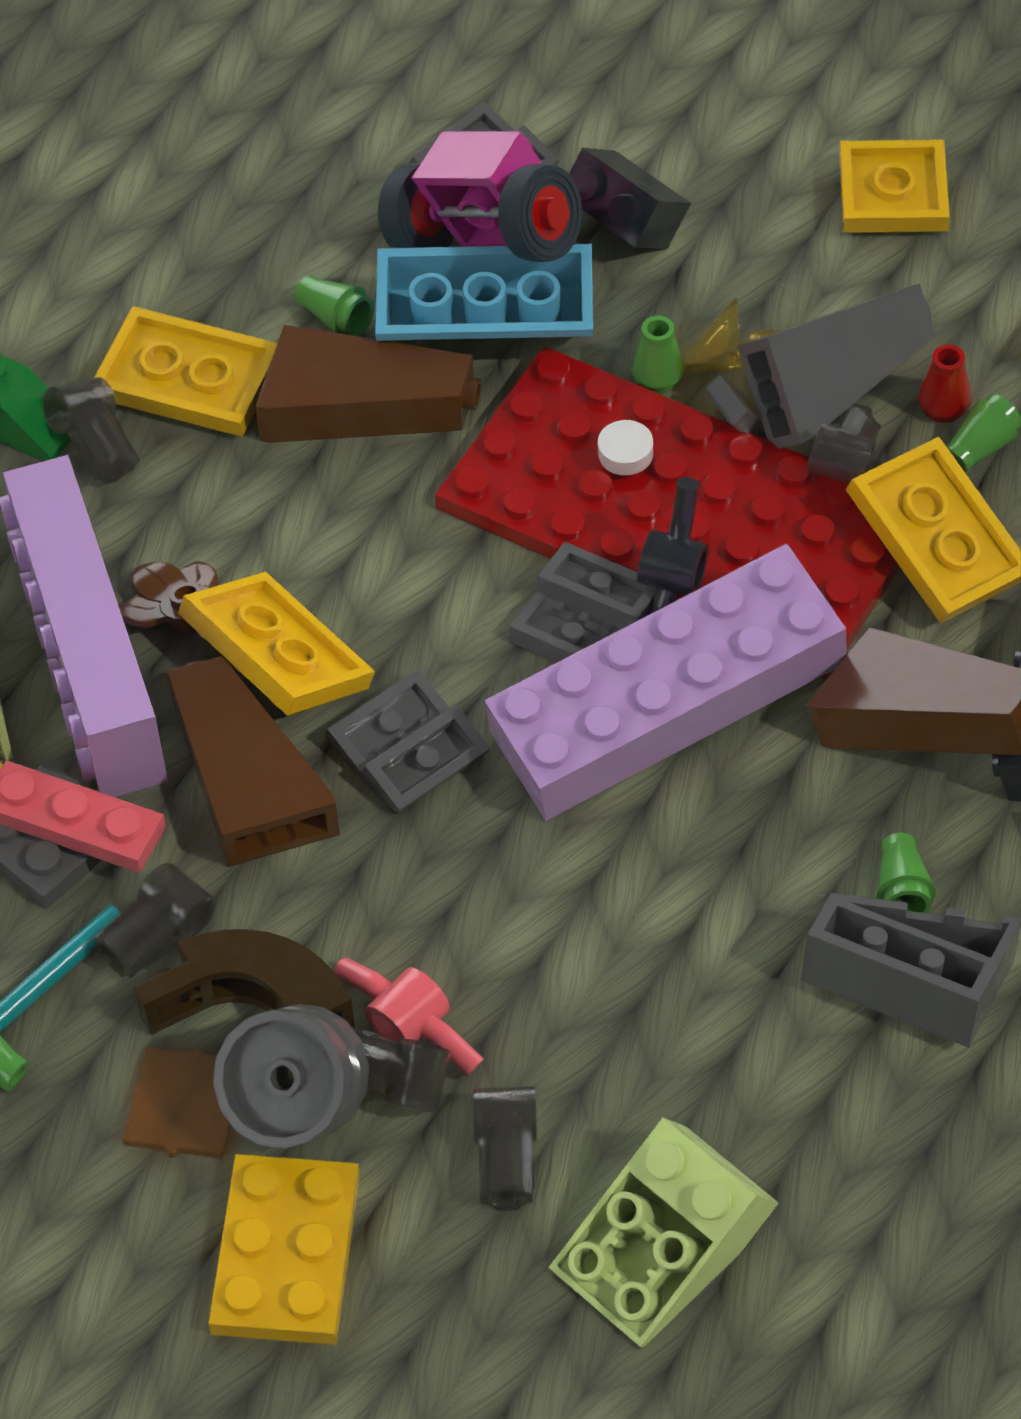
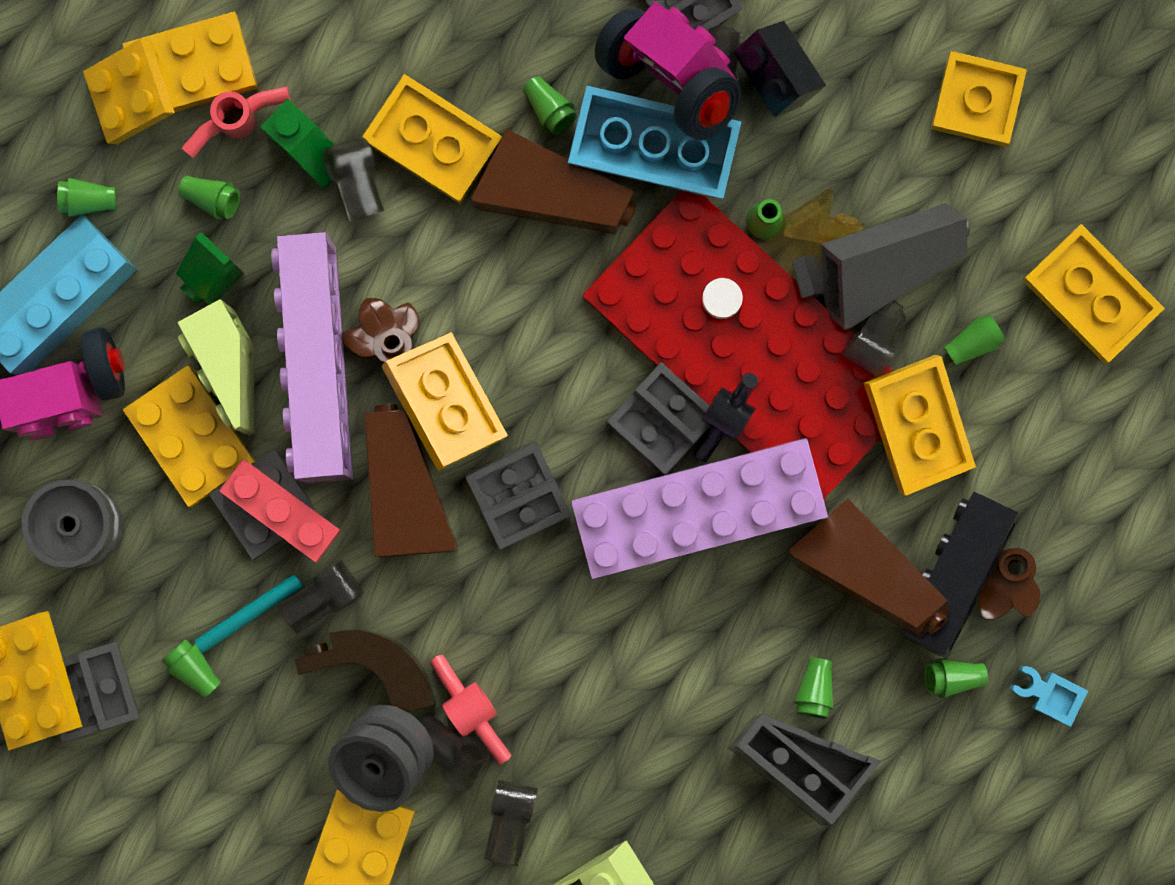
camera: 10 degrees right, 30 degrees up
clear orange piece [122,1047,231,1159] -> none
red cone [918,344,972,423] -> none

